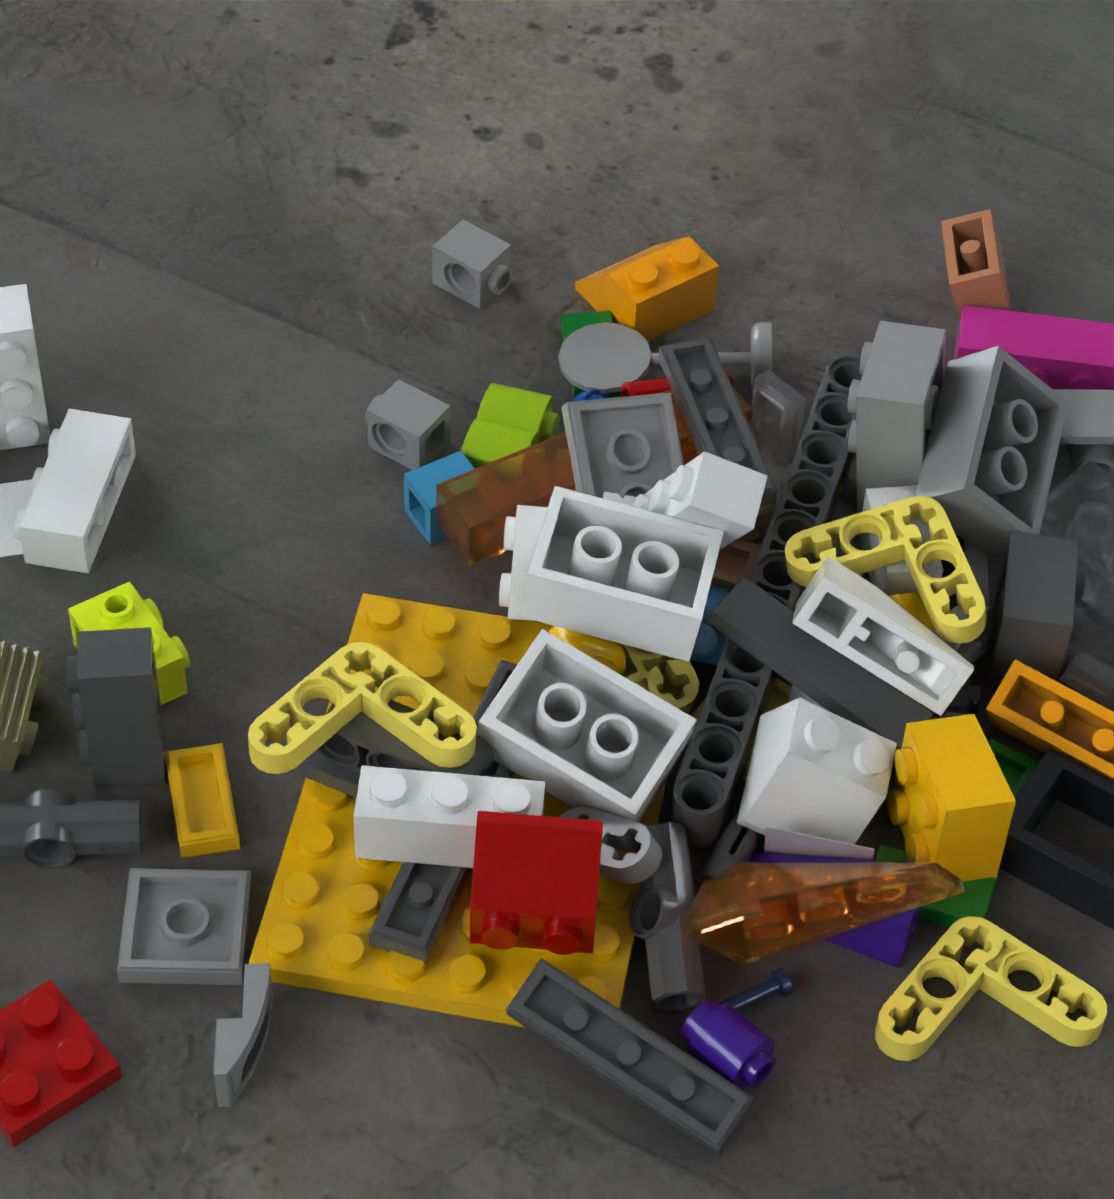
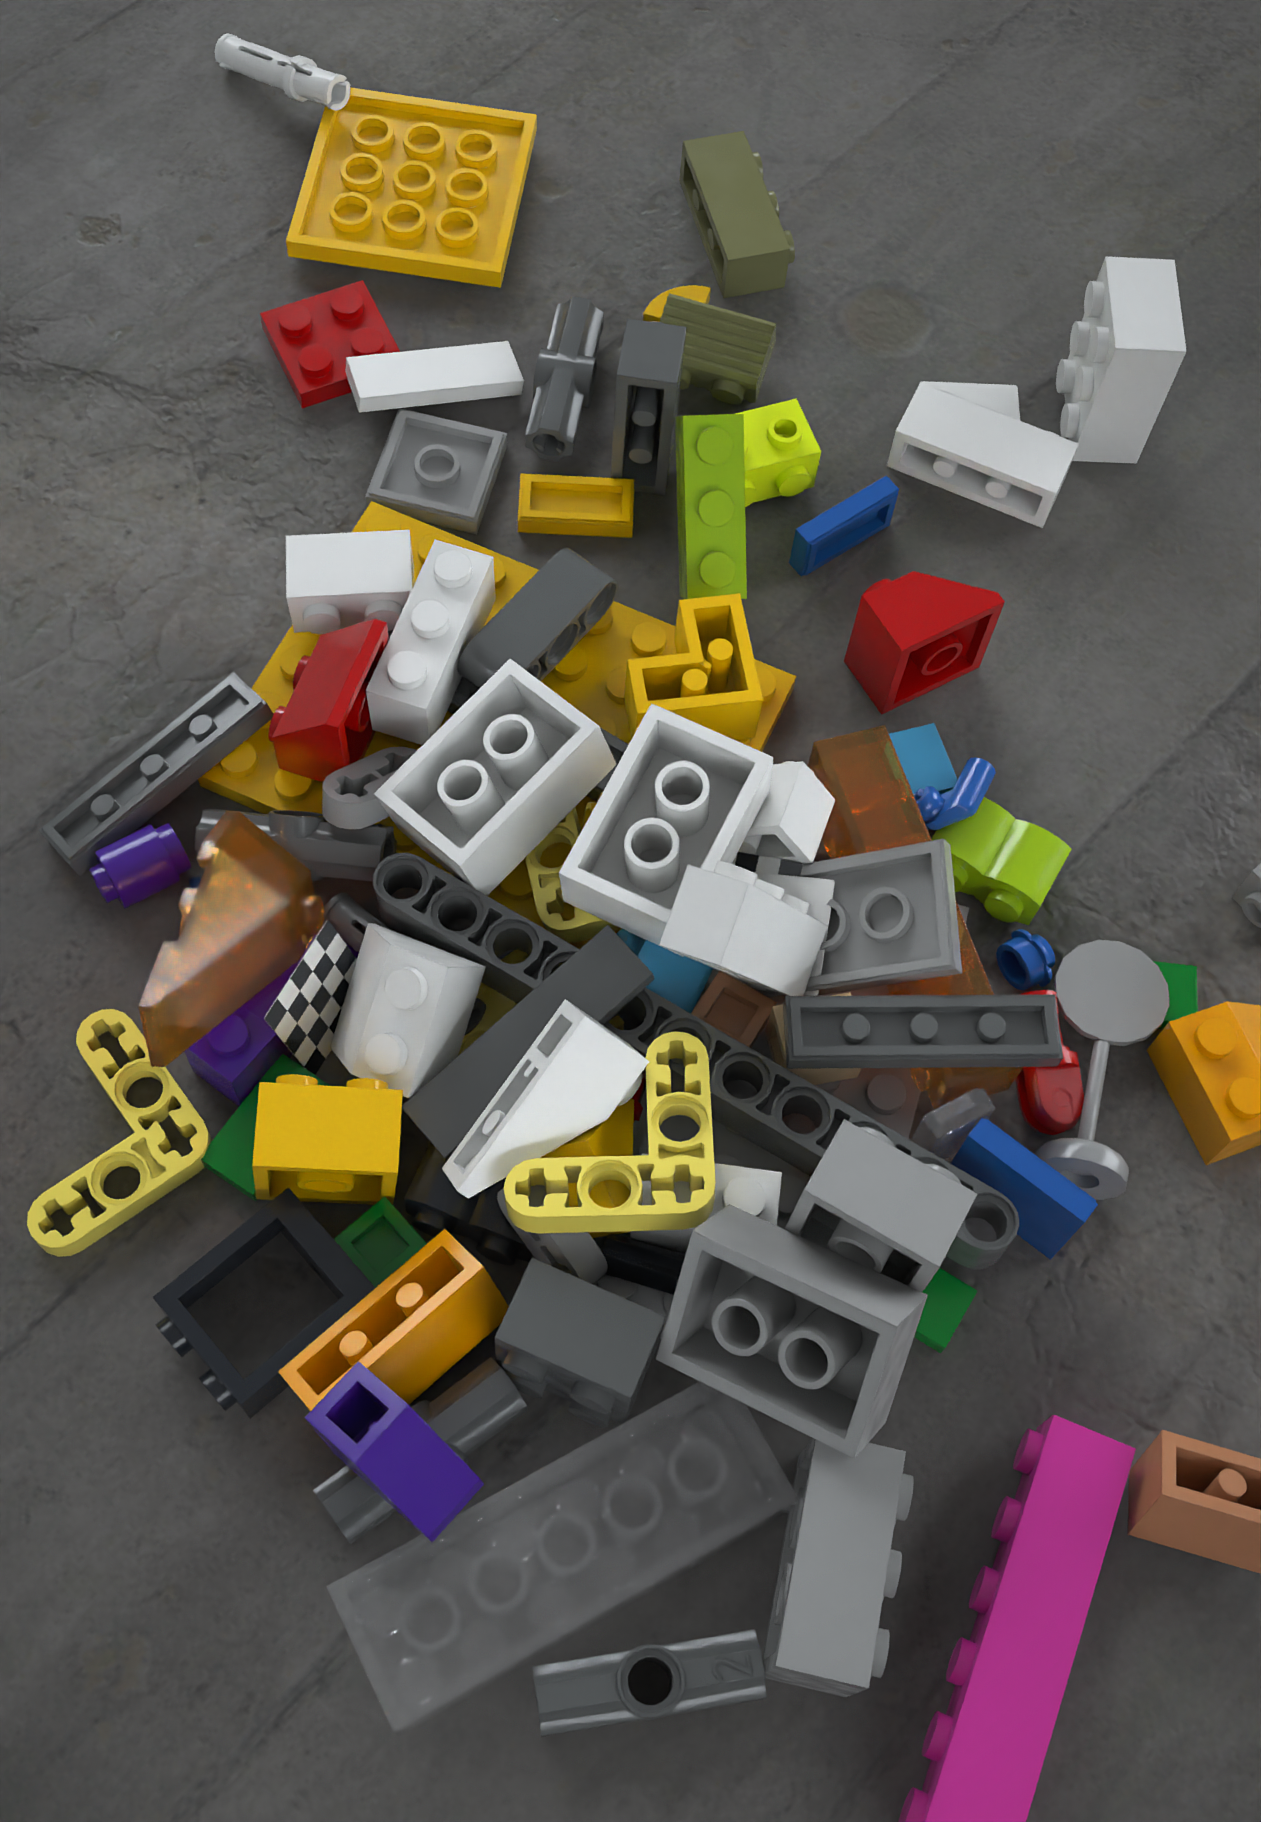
camera: 100 degrees right, 15 degrees up
light grey slope [214,964,273,1107] -> none
light yellow beam [248,642,477,774] -> none
light grey brick [365,379,451,470] -> none
none -> white brick [286,530,415,634]
none -> white tile [345,341,524,413]
none -> yellow brick [624,593,763,740]
none -> lime brick [675,414,747,599]
none -> blue tile [789,475,899,577]
none -> red slope [844,571,1005,715]
none -> blue arm [908,757,996,830]
none -> blue tile [950,1118,1098,1260]

